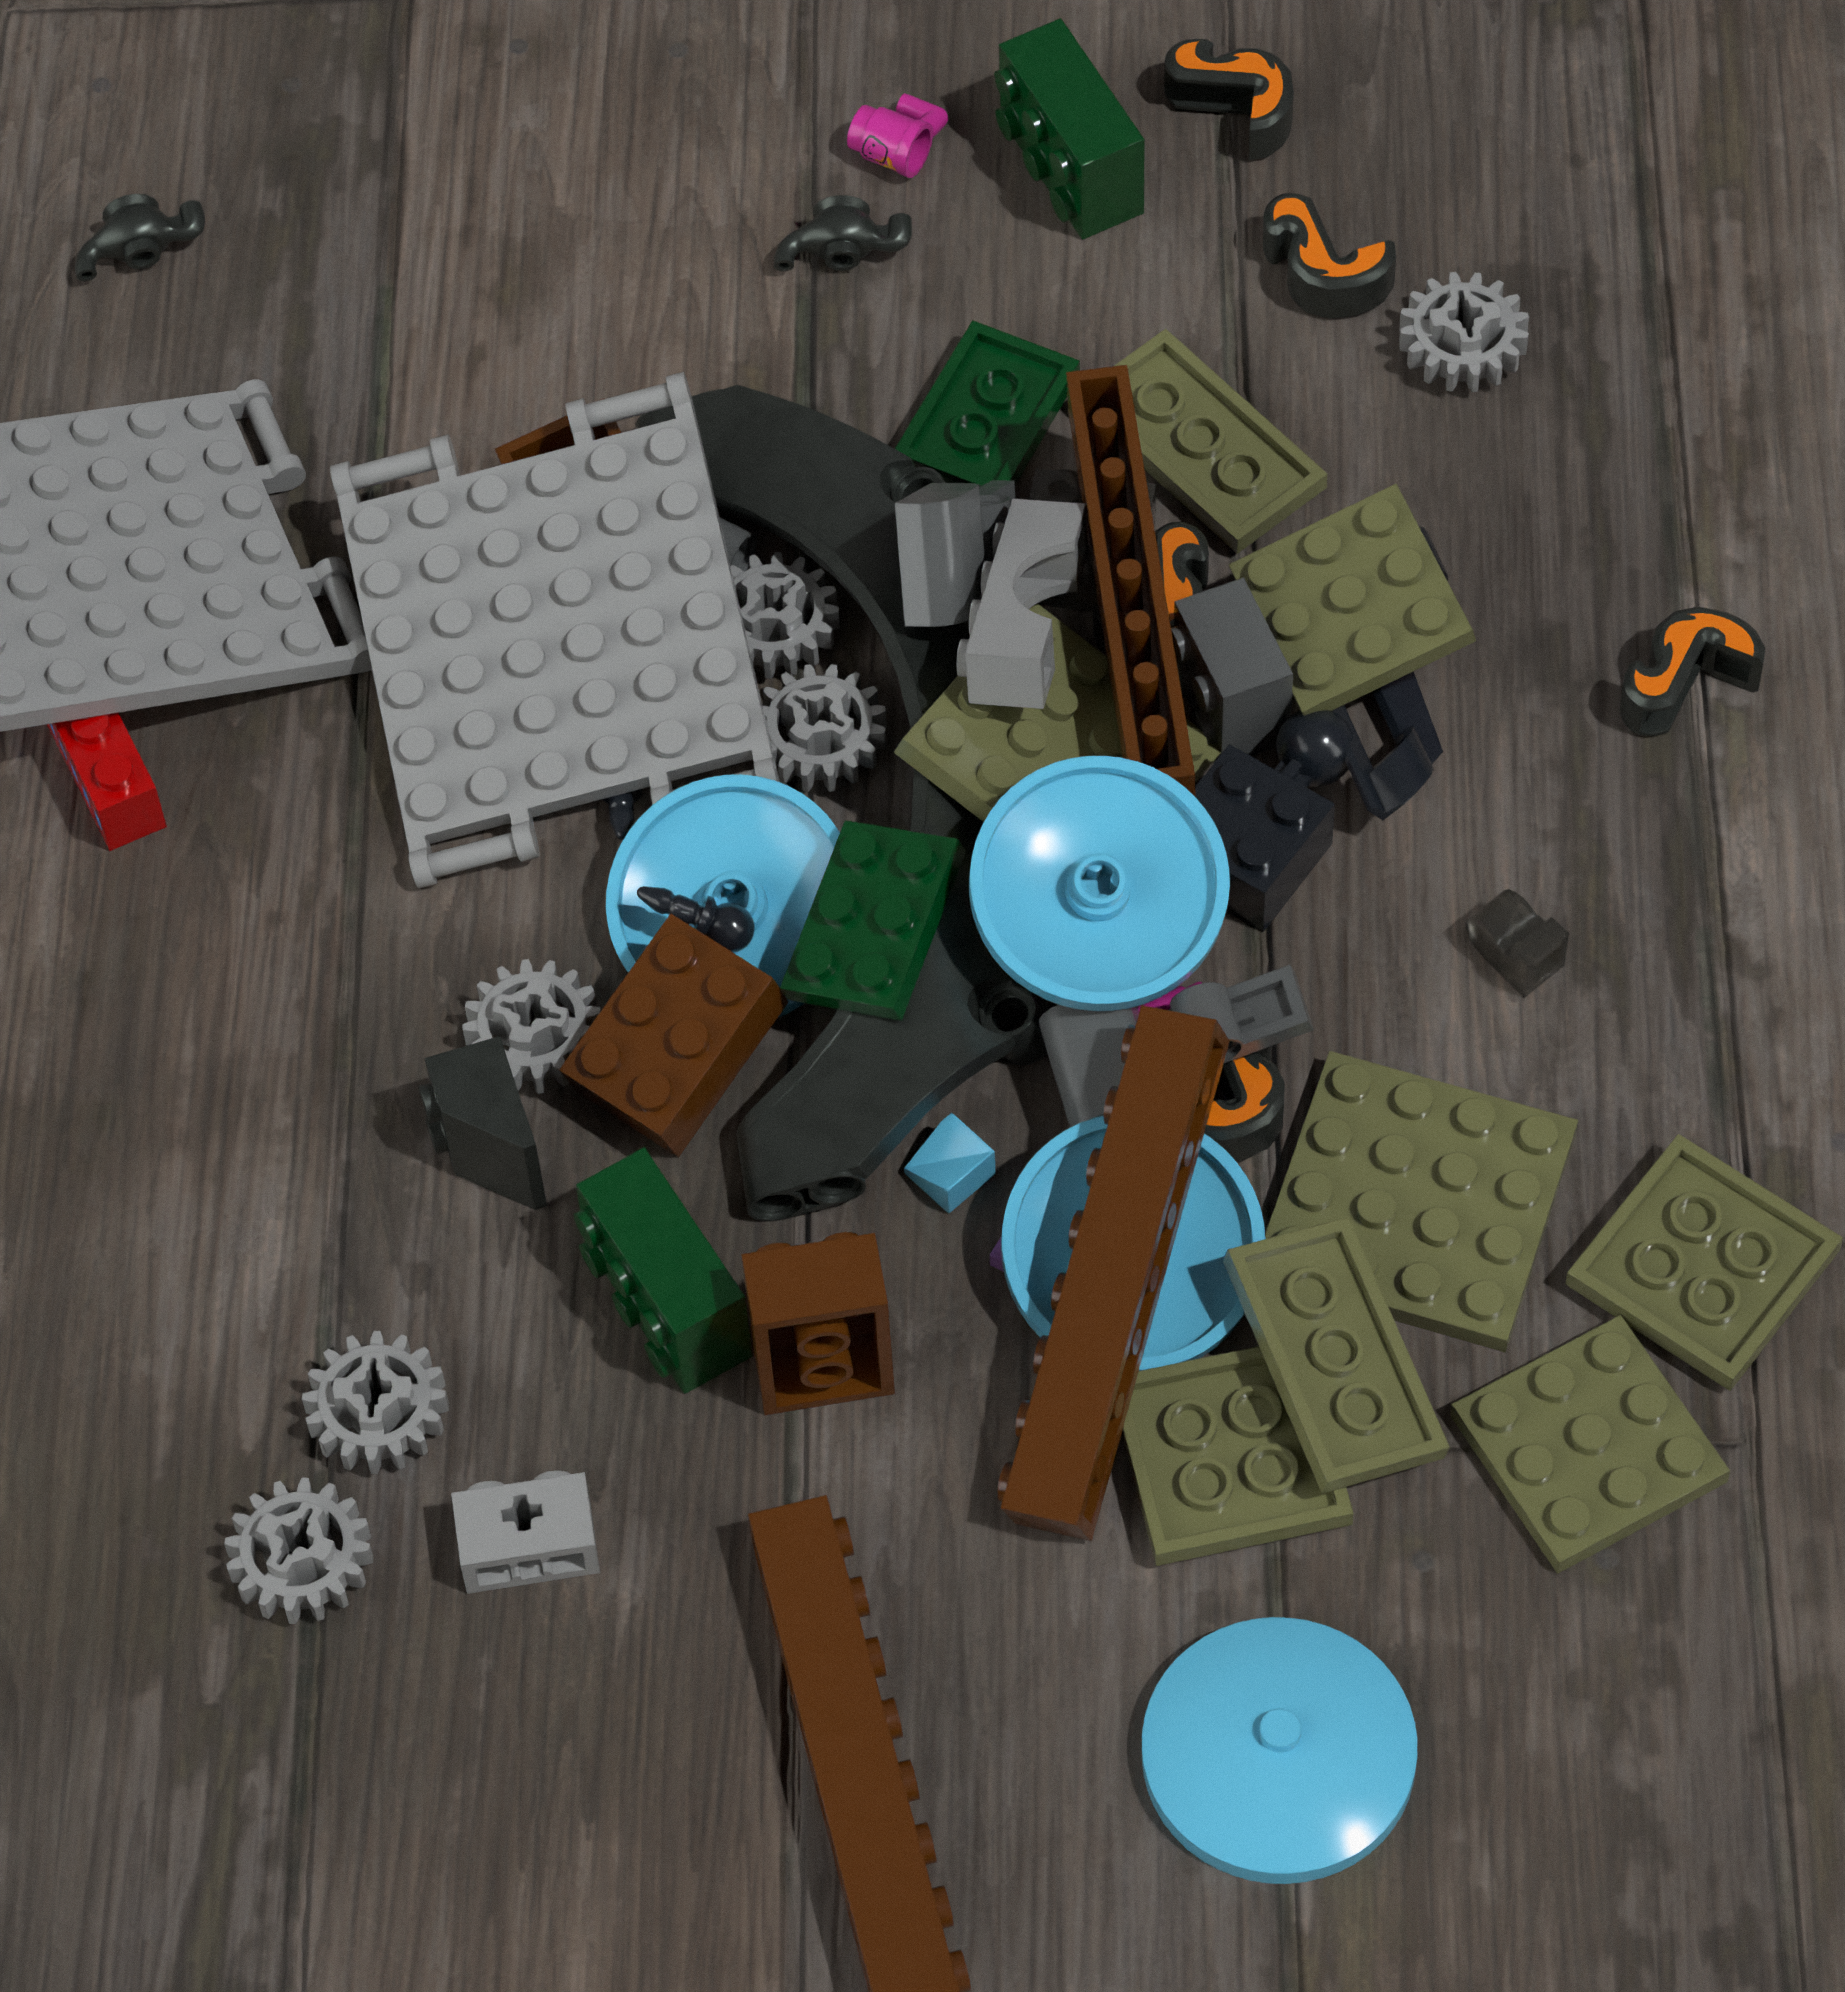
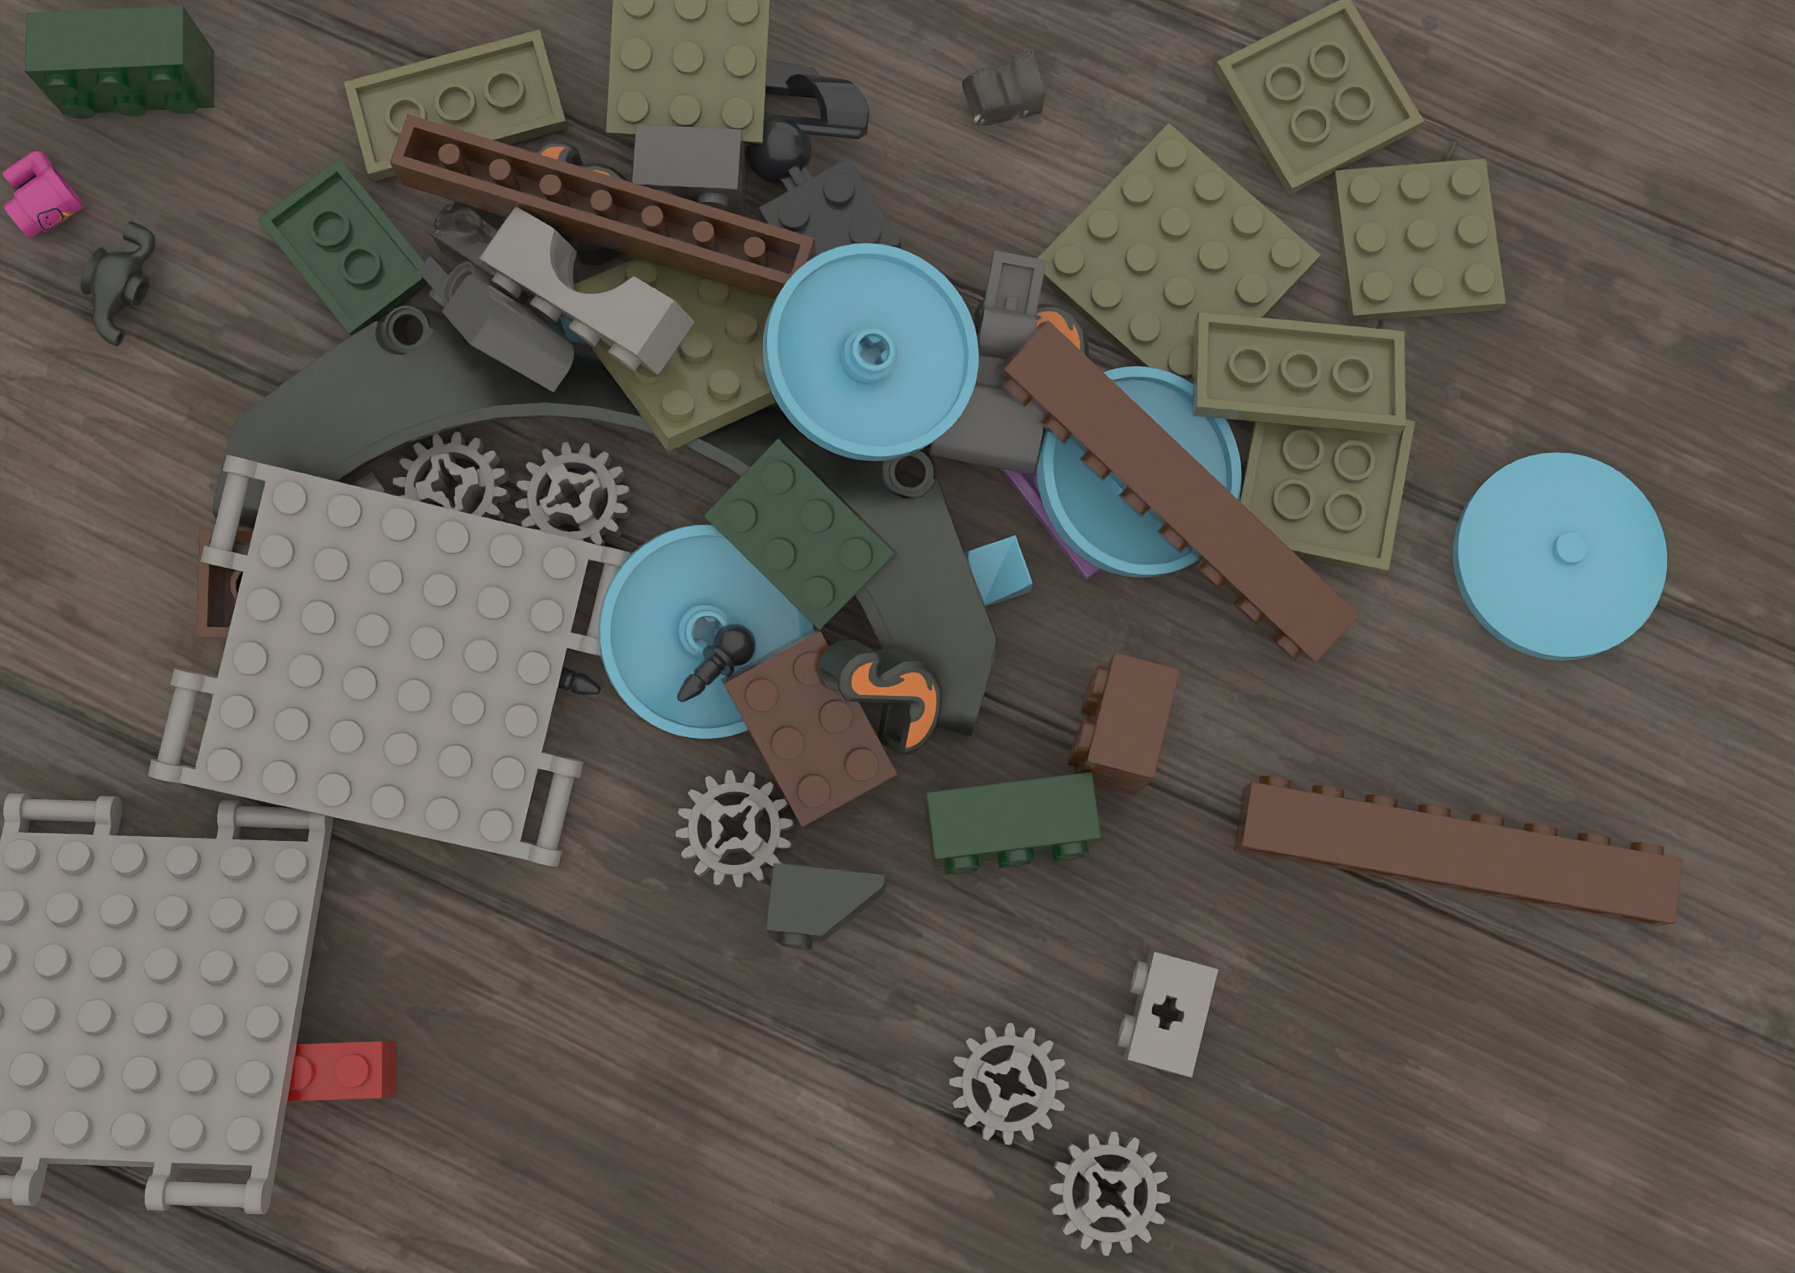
camera: 70 degrees left, 20 degrees up
none -> pearl dark grey animal [818,640,942,756]

